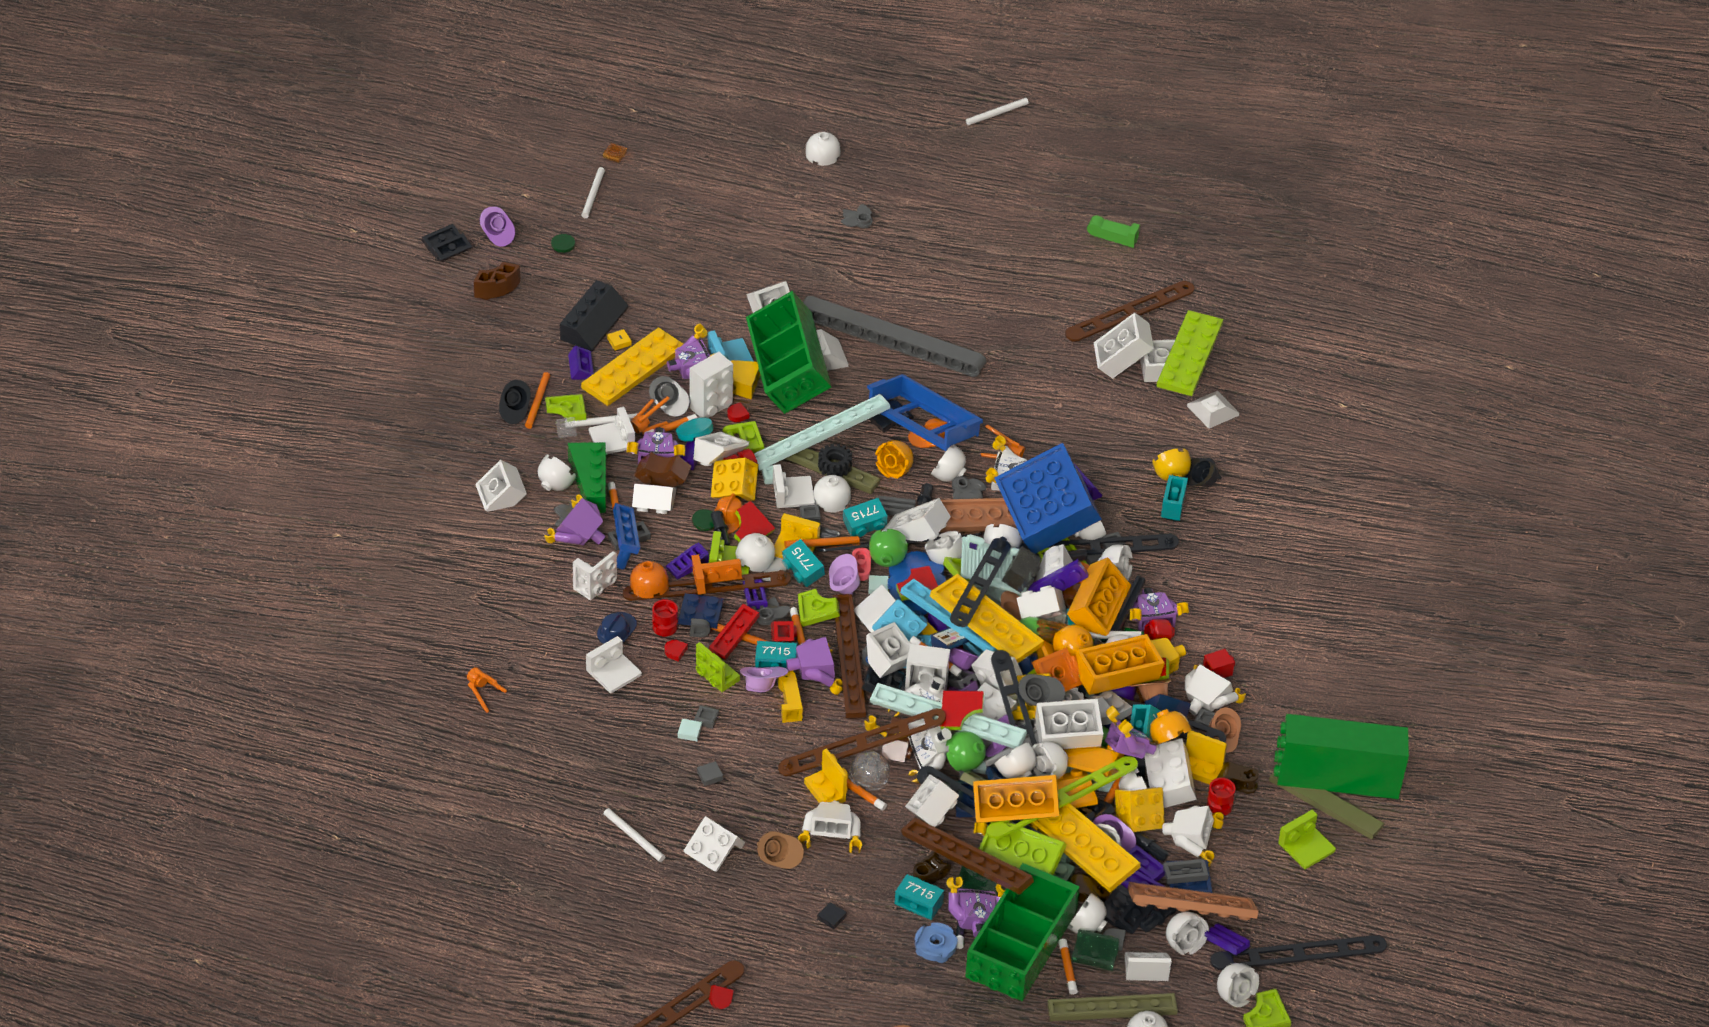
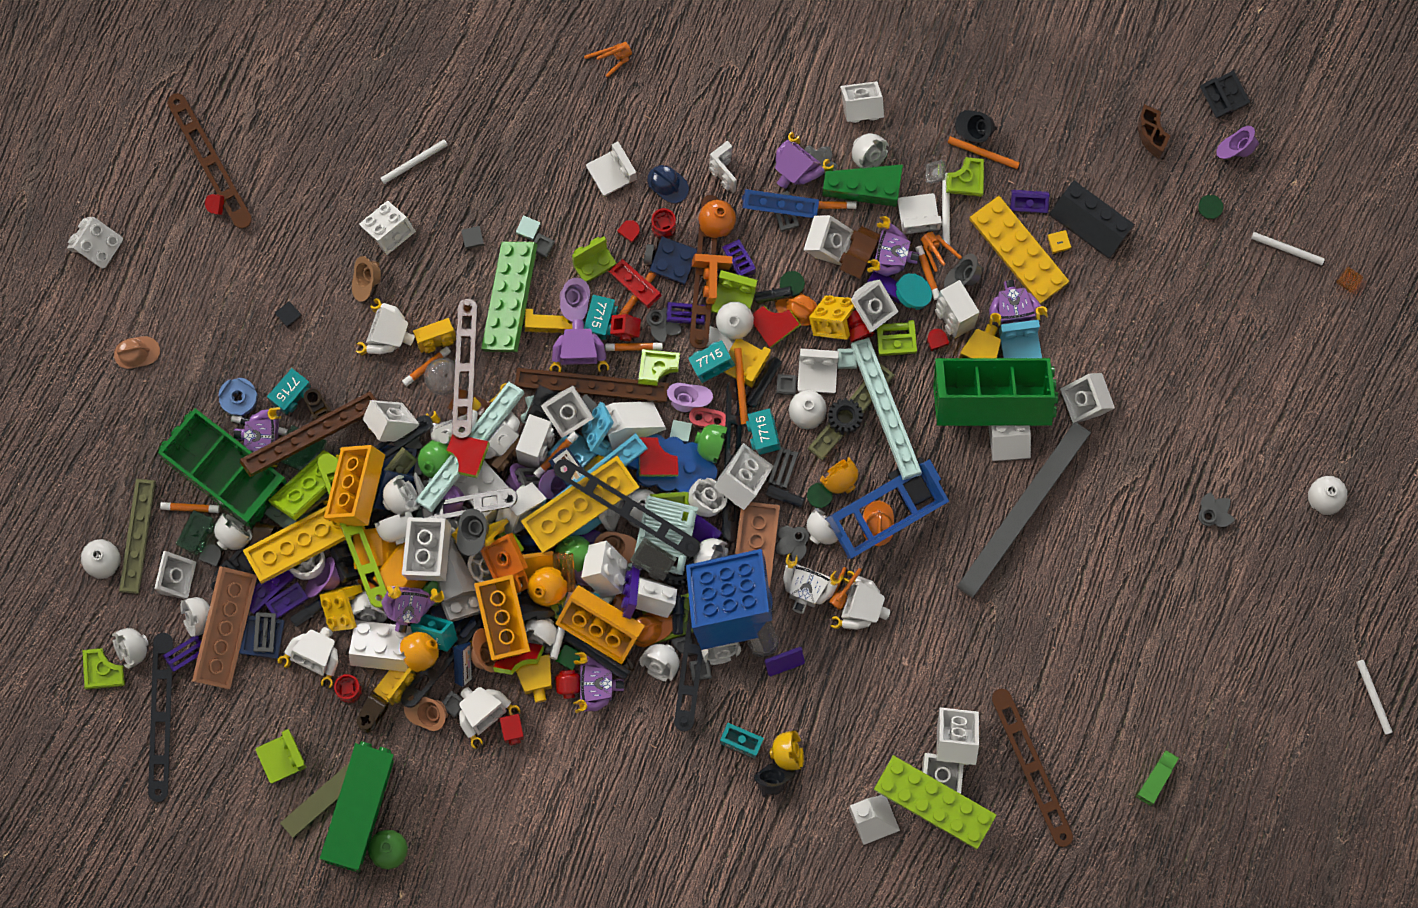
camera: 100 degrees right, 30 degrees up
none -> plate [481,242,538,352]
none -> dark green piece [807,483,833,508]
none -> white torso [830,571,890,630]

